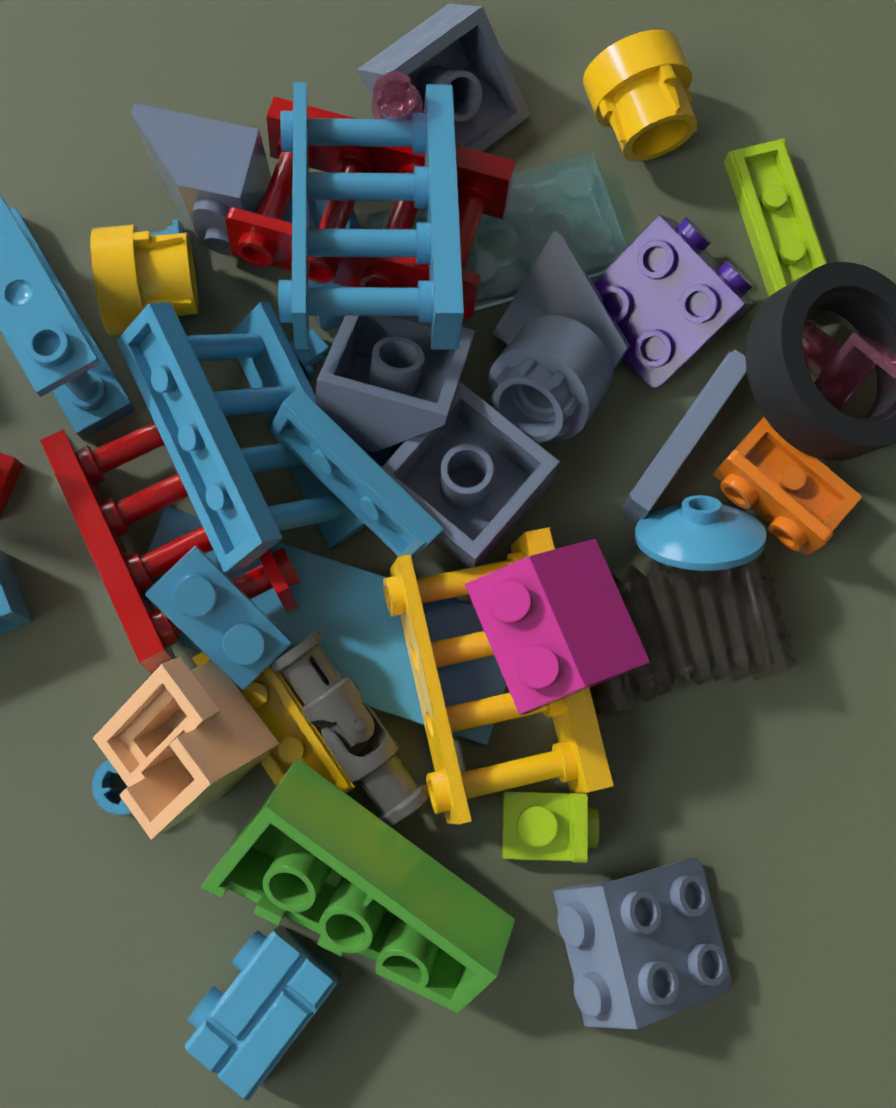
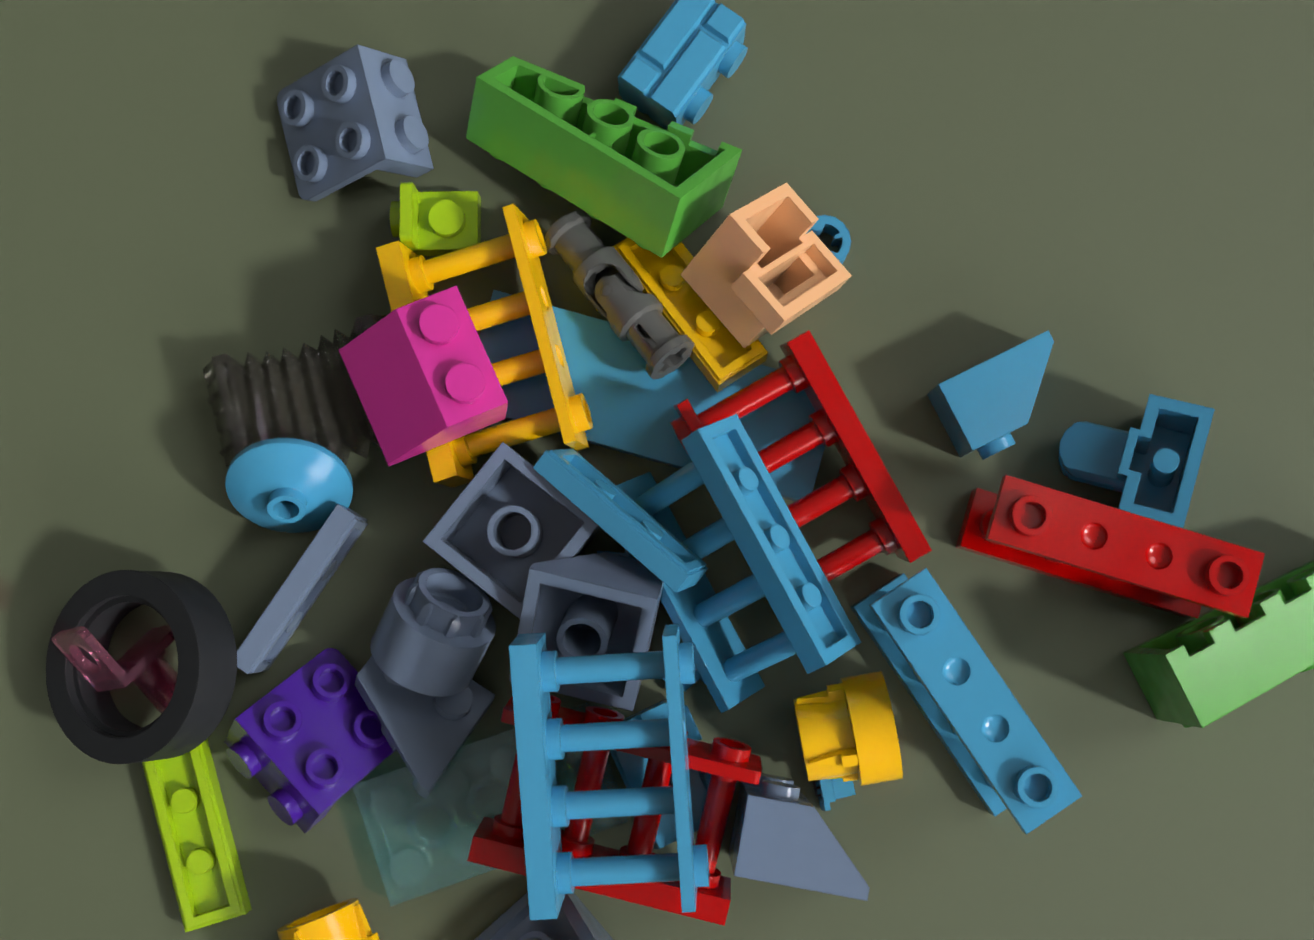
camera: 175 degrees left, 5 degrees up
dark azure plate [145,545,292,690] -> none
clear pink axle [372,71,423,121] -> none
orange bracket [712,417,862,556] -> none

